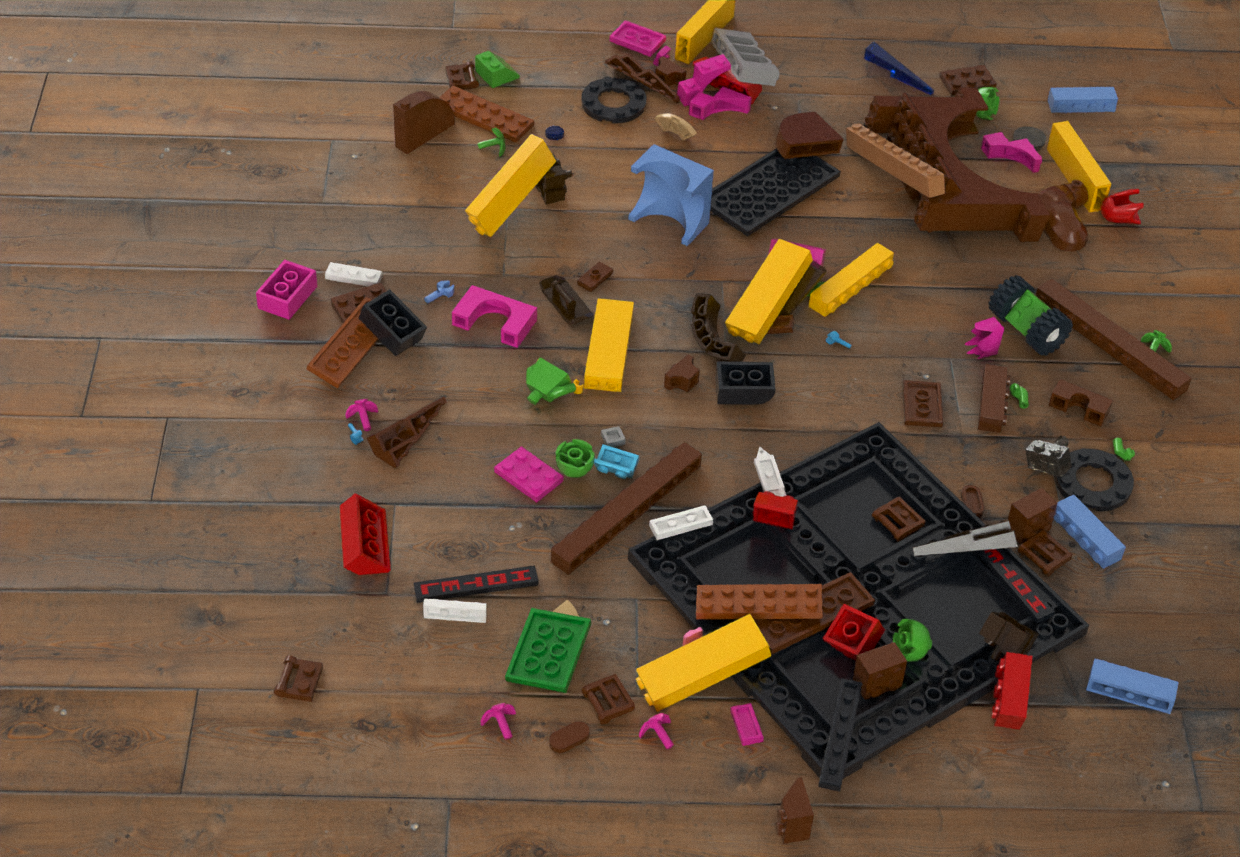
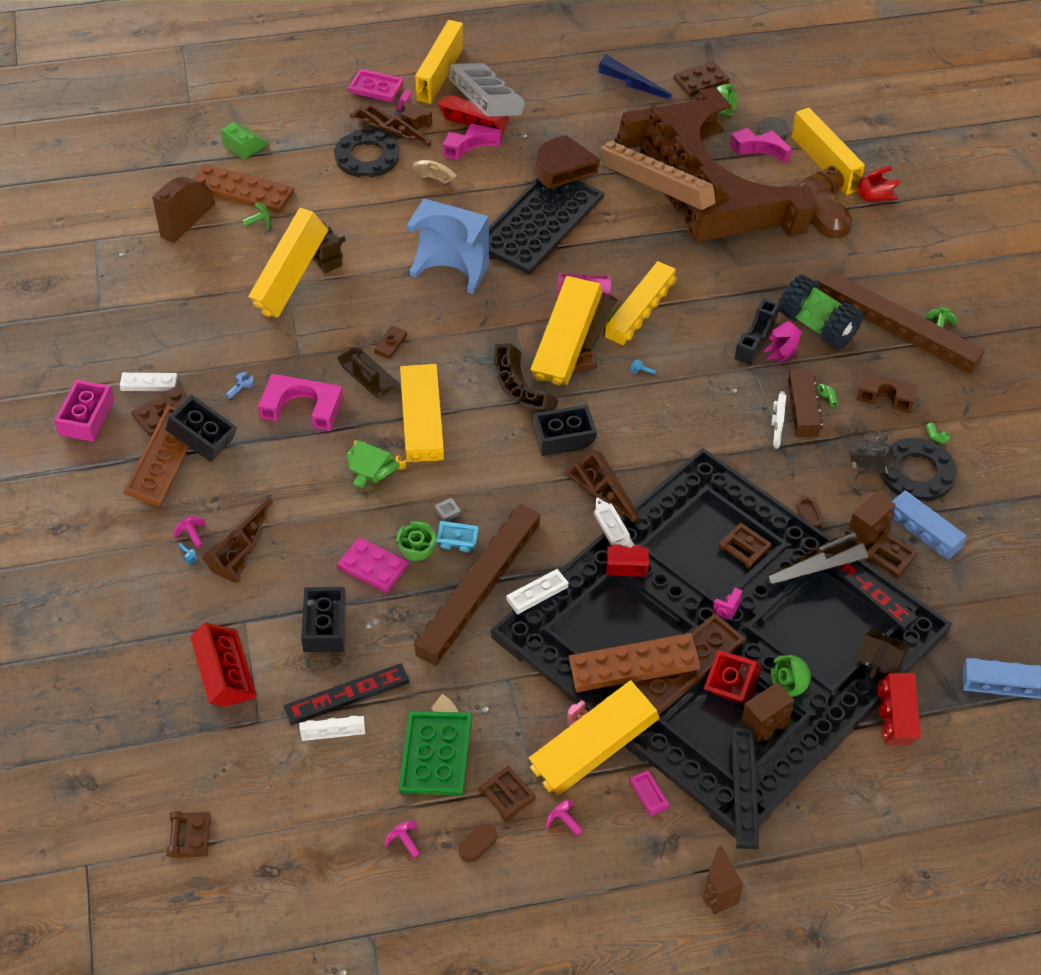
camera: 10 degrees left, 5 degrees up
reddish brown plate [445,61,479,90] -> none
clear blue piece [545,126,564,140] -> none
reddish brown brick [664,354,700,393] -> none
dark pink arch [677,54,731,107] -> none
reddish brown tile [903,380,943,427] -> none
medium blue brick [1047,87,1118,113] -> none
none -> black brick [301,587,346,652]
none -> reddish brown wedge [564,450,641,522]
none -> dark pink bracket [713,588,742,620]
none -> black arch [735,298,780,365]
none -> white plate [771,391,786,449]

